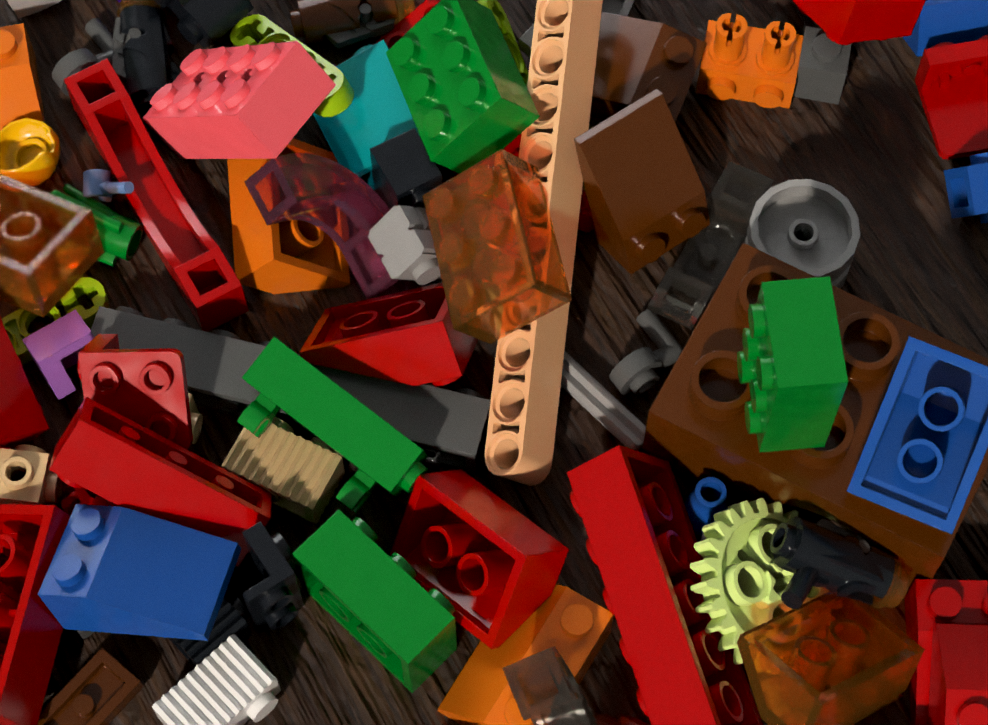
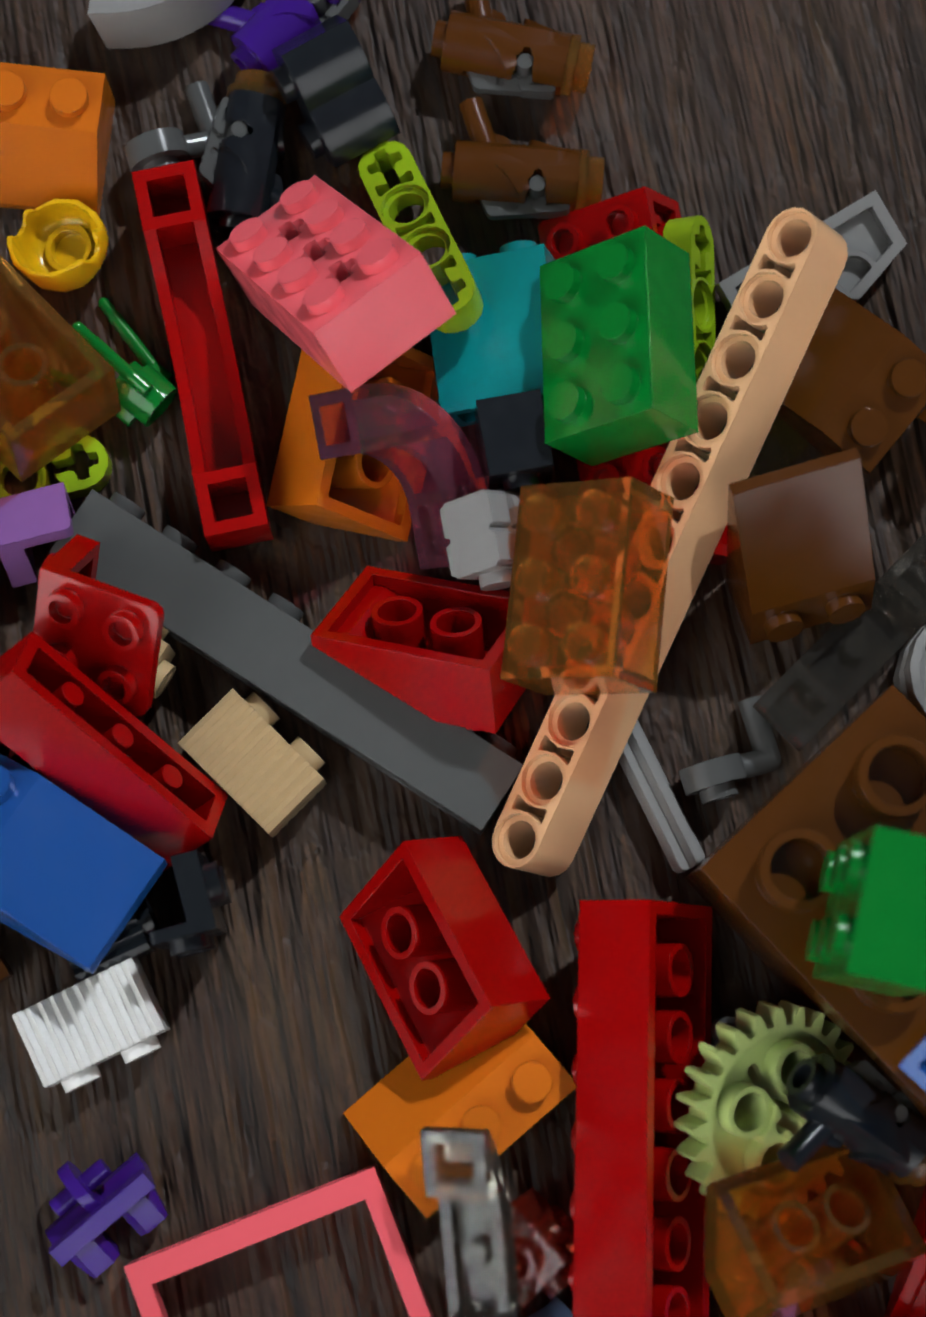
camera: 15 degrees right, 15 degrees up
medium blue hand [83,169,134,202] -> none
green brick [237,337,428,513] -> none
green brick [292,509,457,693] -> none
blue cone [683,477,730,537] -> none

